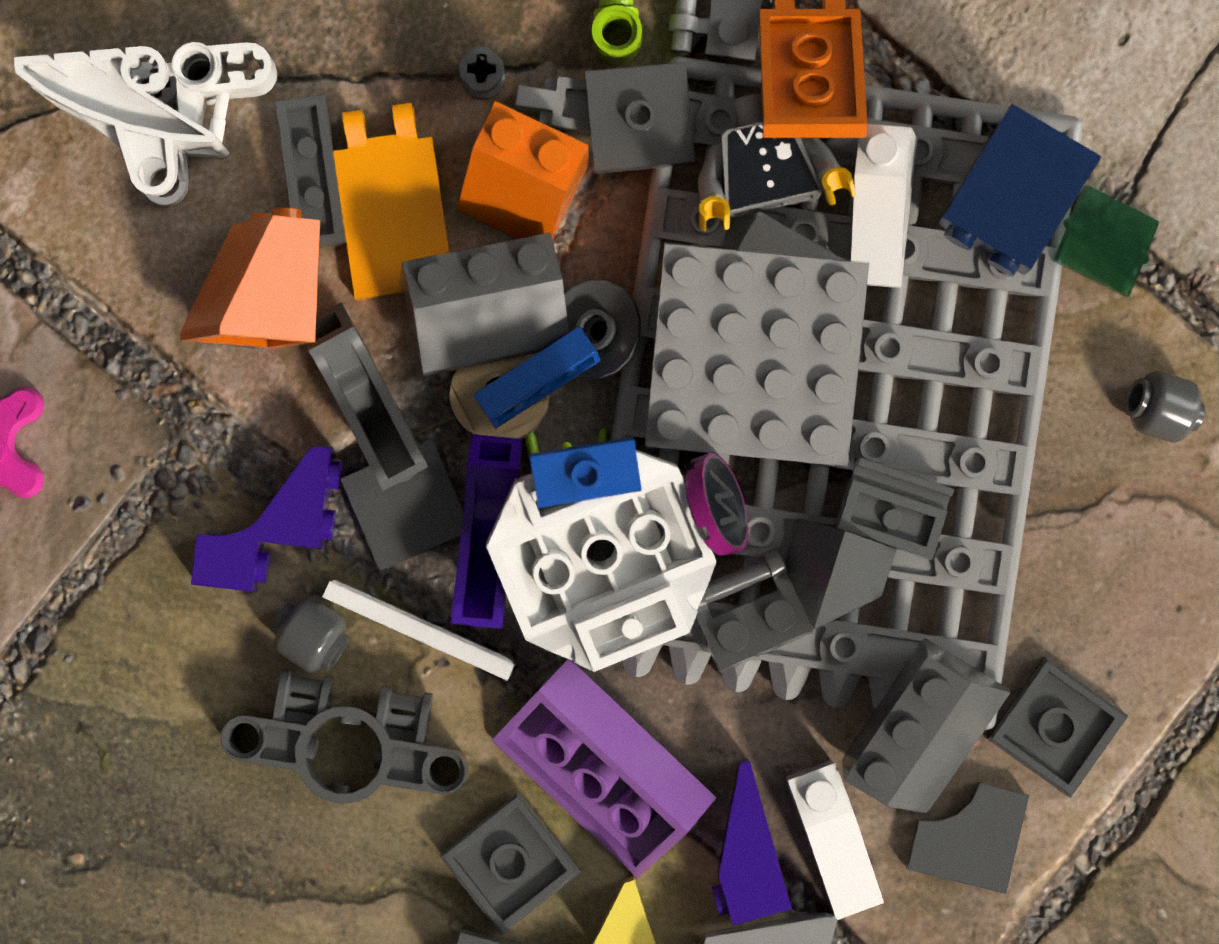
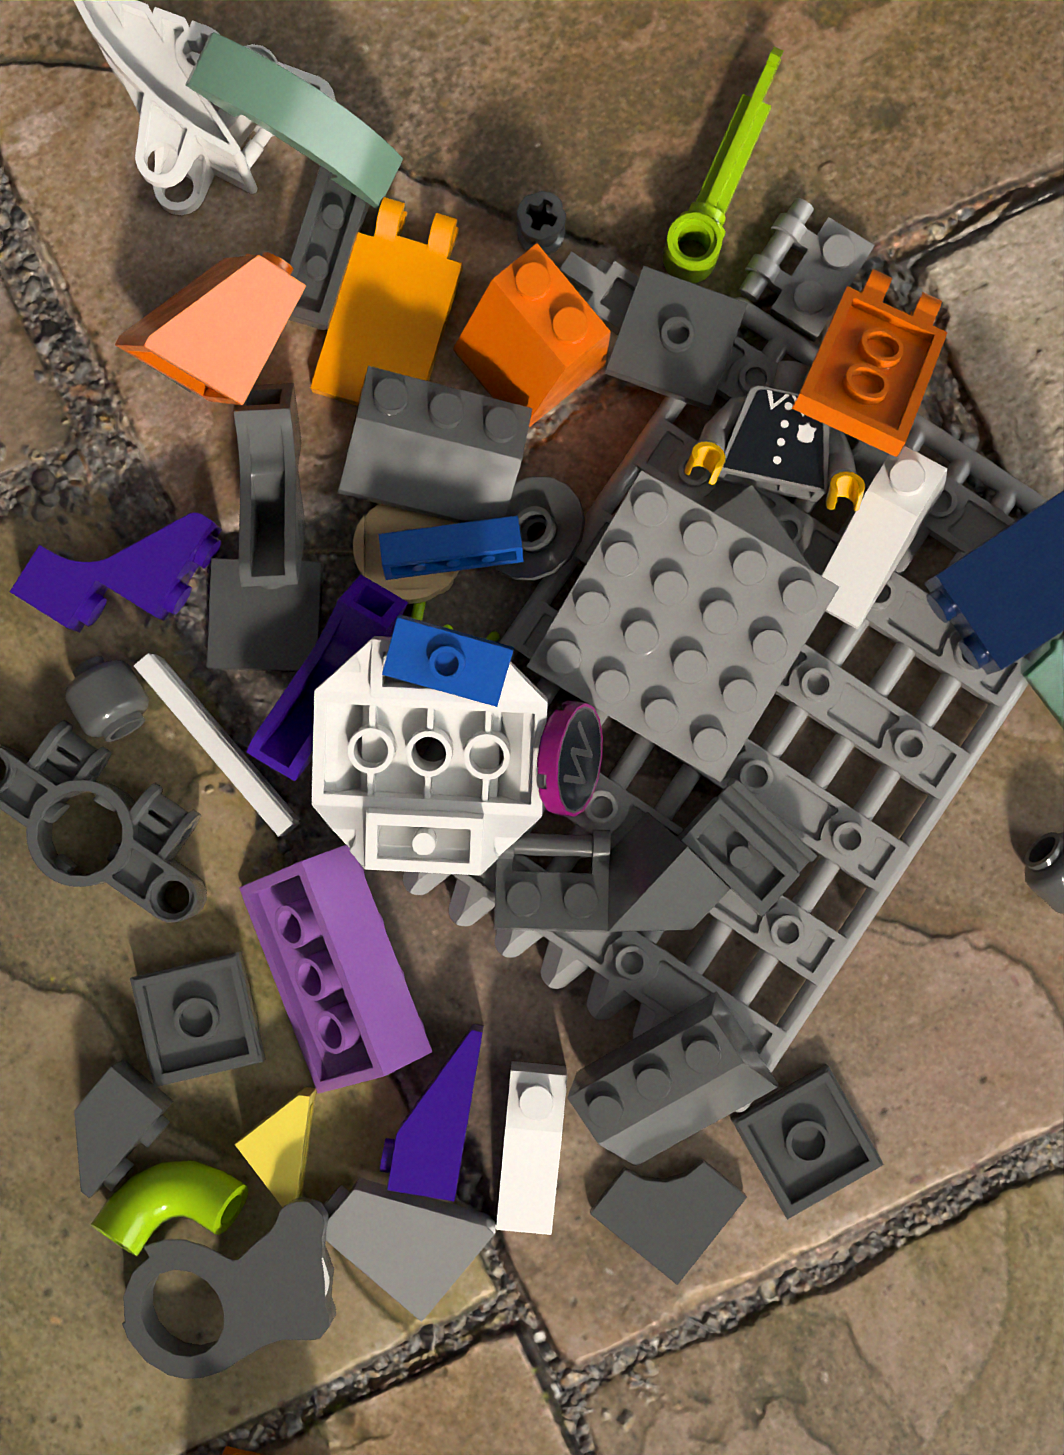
camera: 25 degrees right, 0 degrees up
none -> sand green slope [185,32,403,208]

